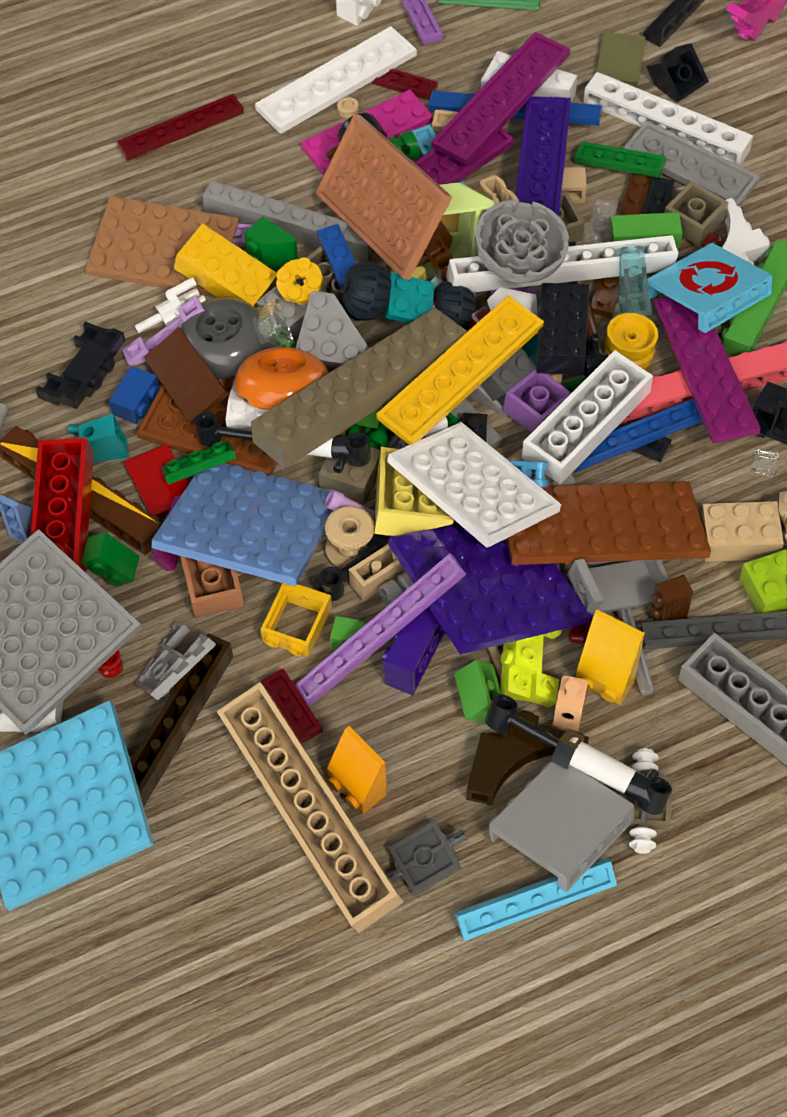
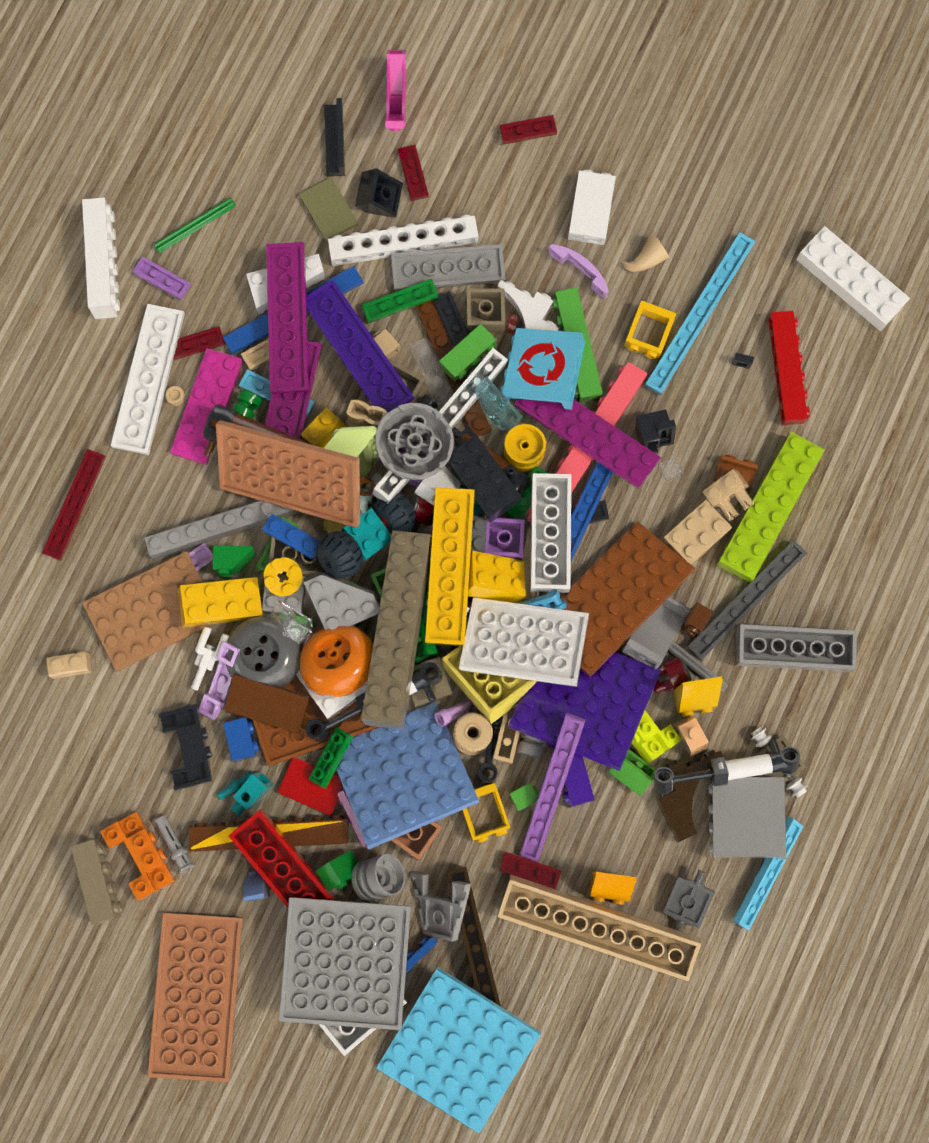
camera: 45 degrees left, 20 degrees up
none -> tan brick [47,651,92,679]
none -> light grey wheel [352,854,405,902]
none -> dark red tile [398,145,429,201]
none -> blue plate [406,937,438,973]
none -> yellow brick [468,551,526,603]

